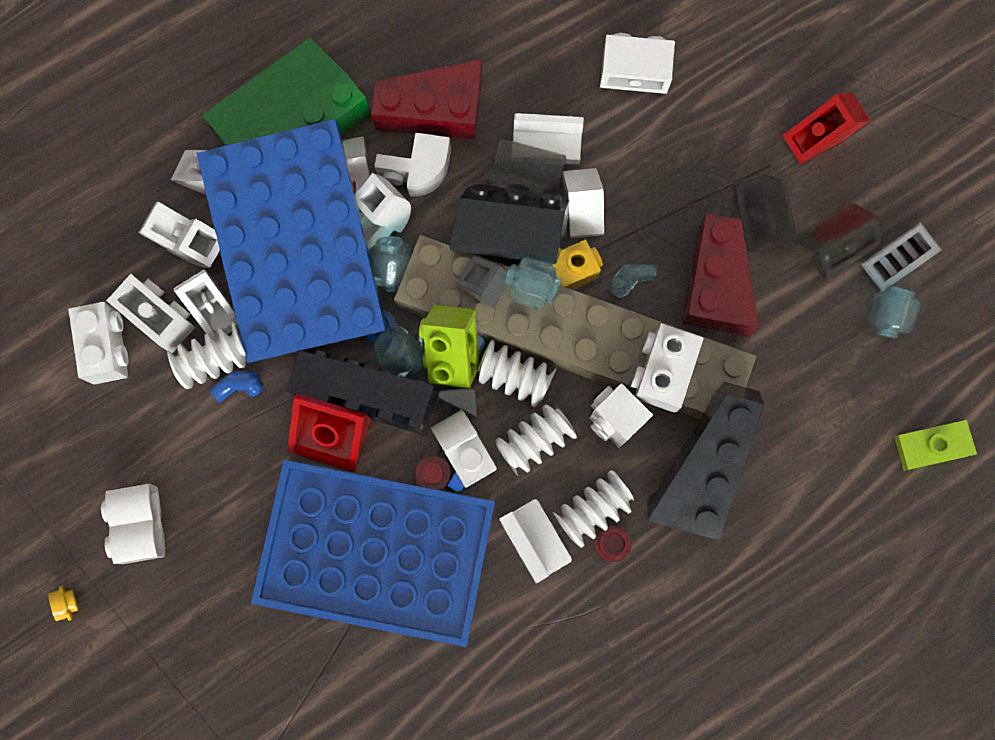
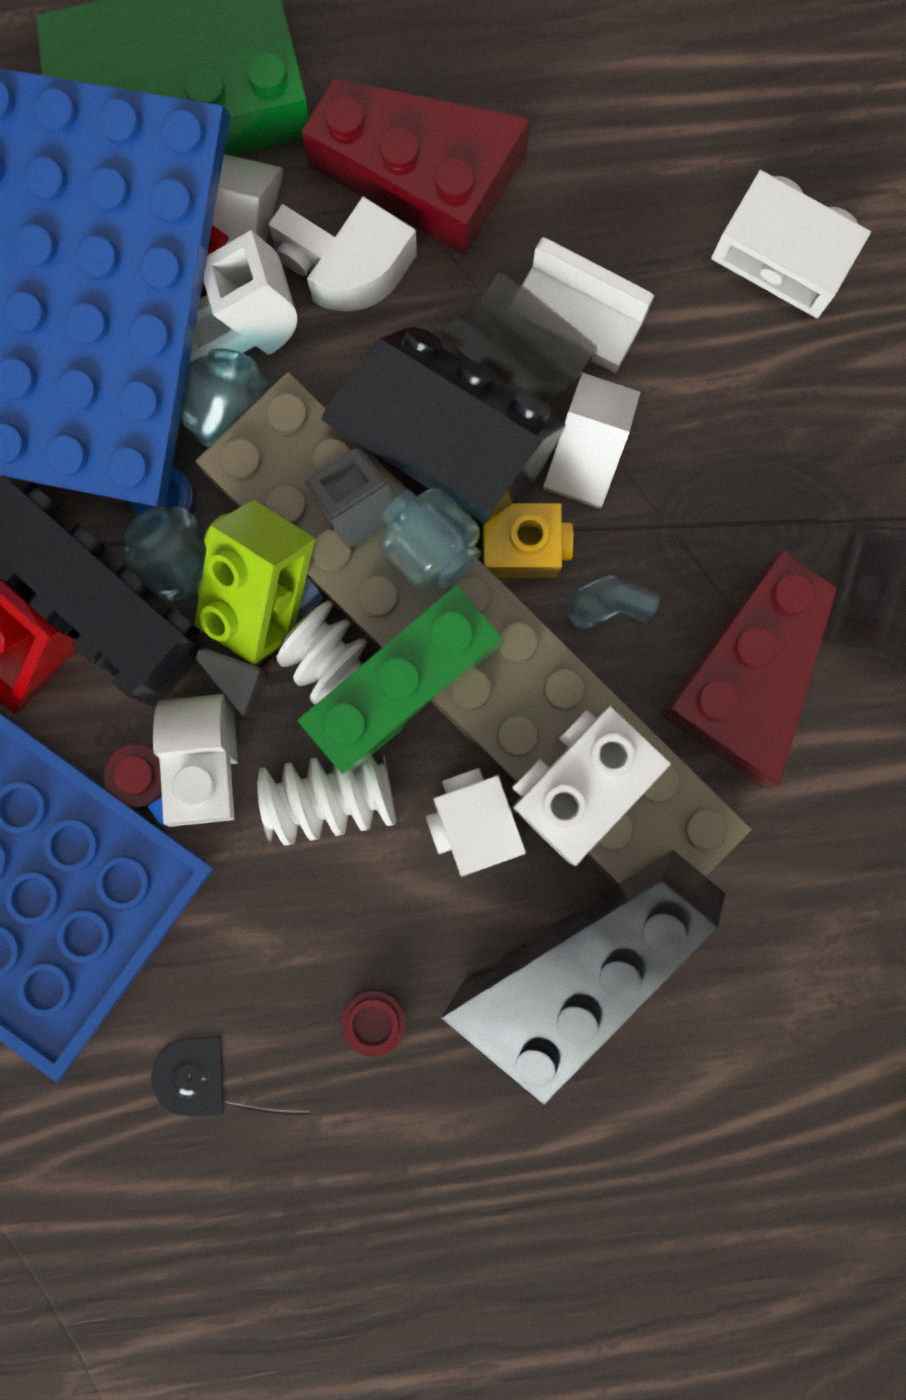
camera: 20 degrees right, 5 degrees up
white panel [499,499,572,583] -> none
white piece [553,470,634,548] -> none
none -> black piece [151,1037,223,1117]
none -> green arch [297,585,506,774]

